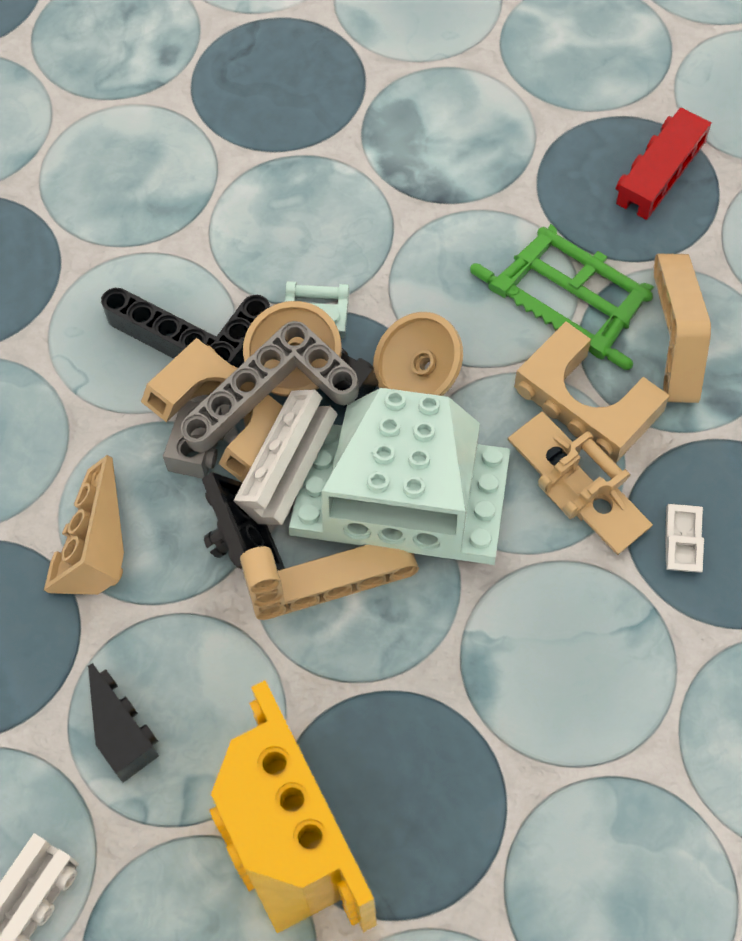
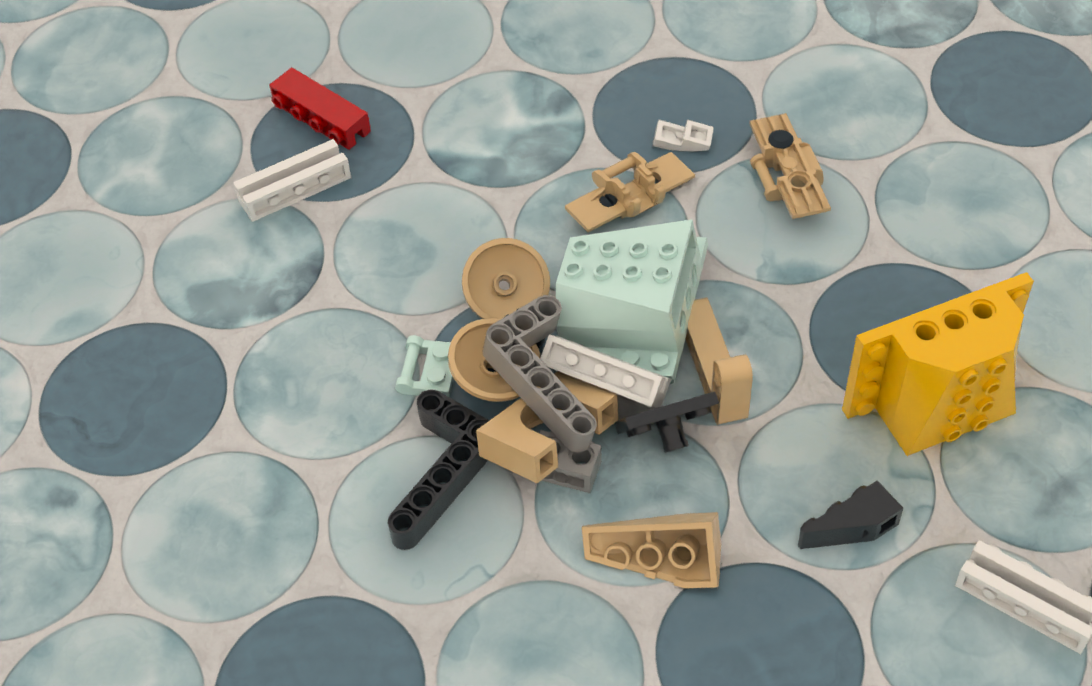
camera: 85 degrees left, 10 degrees down
bright green piece [470,224,654,370] -> none
tan arch [514,322,670,463] -> none
tan beam [654,254,711,403] -> none
none -> white brick [233,139,351,222]
none -> tan piece [750,113,831,219]

